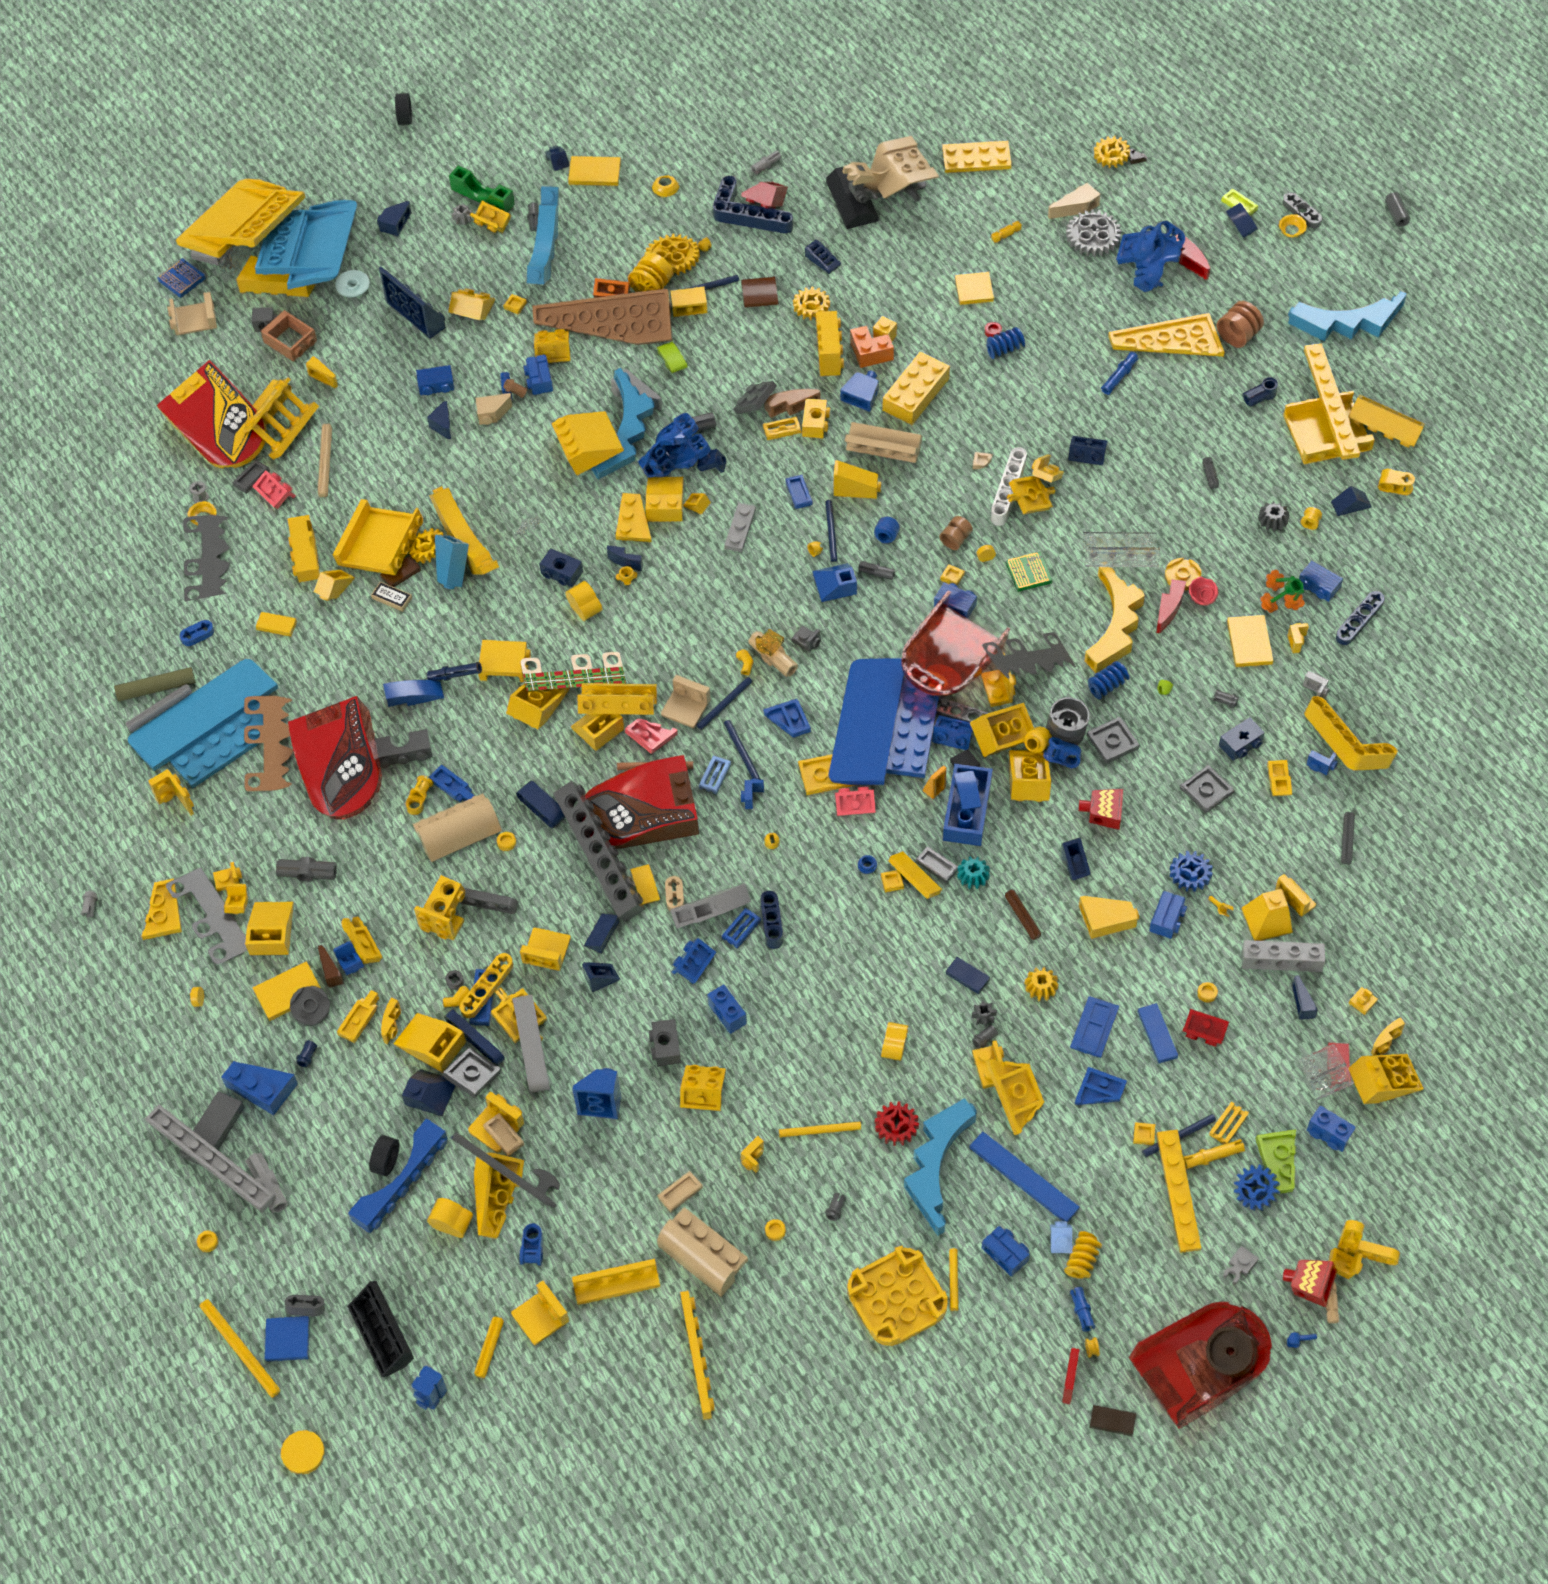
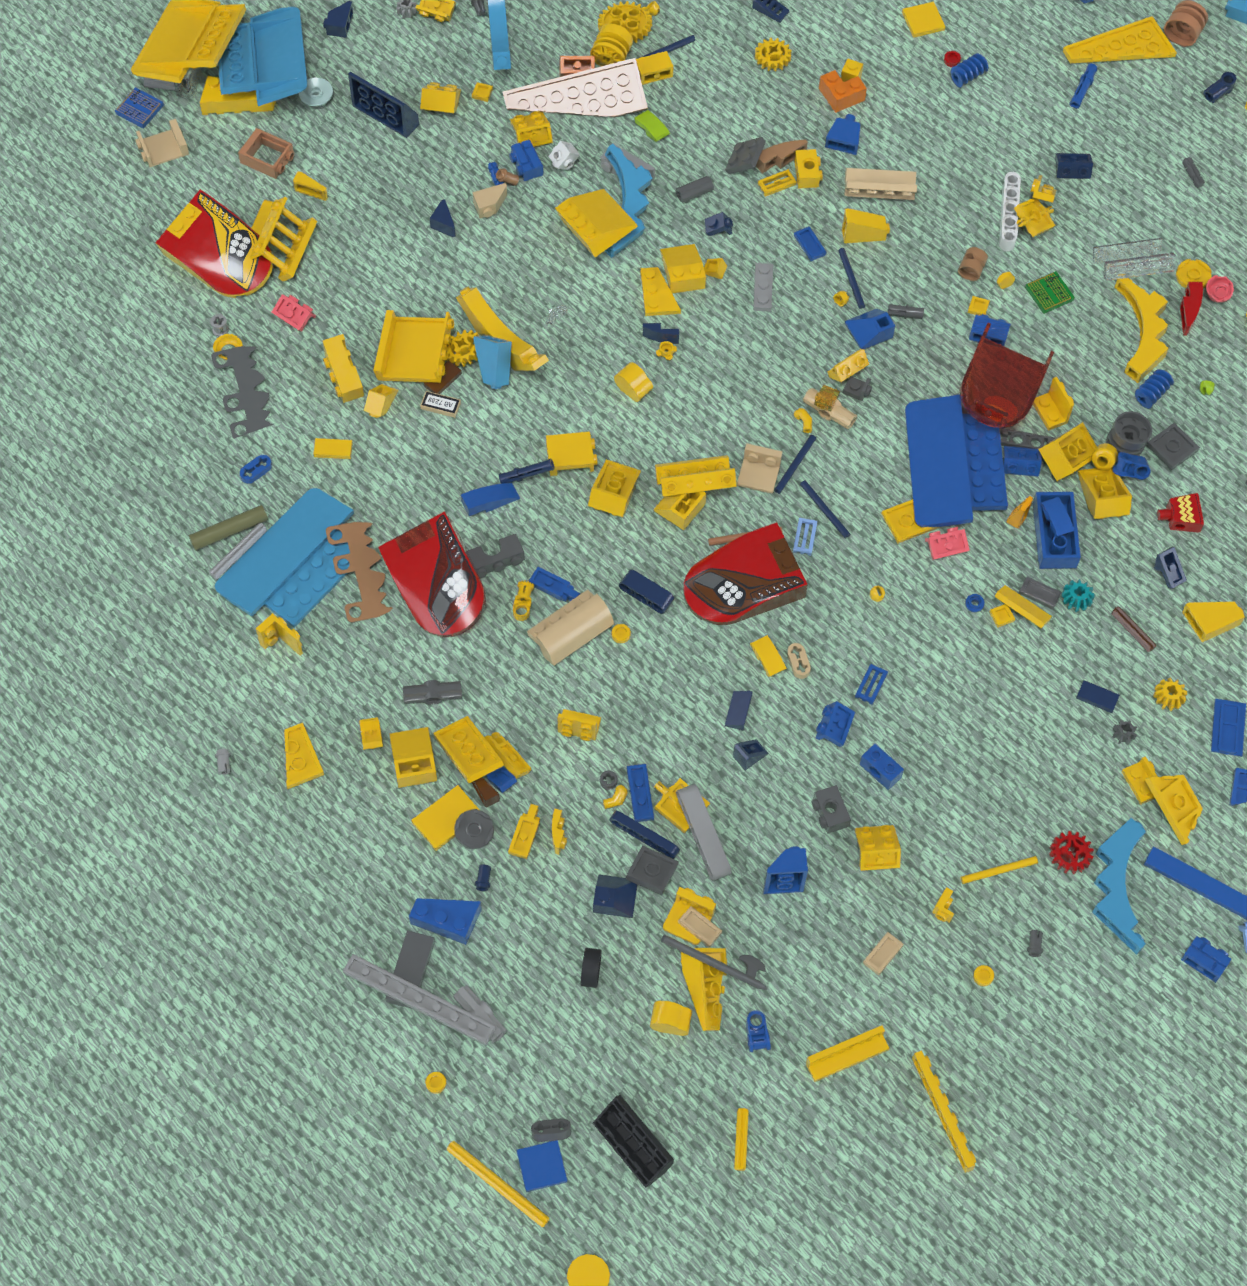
camera: 15 degrees left, 5 degrees up
piece [166,867,248,964] -> none
yellow tile [190,987,204,1007] -> none
yellow bracket [213,862,242,892] -> none
dark grey tile [232,460,270,494] -> none
dark grey brick [252,307,278,332] -> none
tan axle [318,424,332,498] -> none
blue arch [348,1118,448,1233] -> none
yellow slope [394,1013,466,1073] -> none
blue brick [411,1366,447,1410] -> none
blue brick [416,365,455,395] -> none
yellow brick [423,875,465,920] -> none
dark grey beam [446,888,519,914] -> none
yellow beam [459,953,513,1018] -> none
yellow bracket [511,1281,570,1345] -> none
yellow bracket [520,927,571,971] -> none
piece [521,652,626,691] -> none
dark blue brick [539,548,583,587] -> none
dark grey brick [553,781,645,922] -> none
coral wing [625,718,678,754] -> none
blue animal [637,413,711,477] -> none
tan brick [657,1207,748,1297] -> none
light grey slope [670,883,751,928] -> none
reddish brown slope [741,277,778,308] -> none
blue bracket [741,779,764,809] -> none
dark blue beam [760,890,783,949] -> none
blue wing [763,699,811,738] -> none
yellow wedge [816,311,844,376] -> none
yellow tile [847,1246,948,1346] -> none
blue head [874,516,900,543] -> none
yellow axle [881,1022,909,1061] -> none
yellow brick [882,351,950,425] -> none
yellow bar [949,1248,959,1311] -> none
black piece [950,749,980,767] -> none
dark grey pin [972,1025,998,1049] -> none
tan tile [973,452,993,469] -> none
dark grey piece [982,632,1076,679] -> none
none -> yellow plate [433,716,504,783]
none -> white brick [548,141,580,170]
none -> yellow bracket [827,349,869,382]

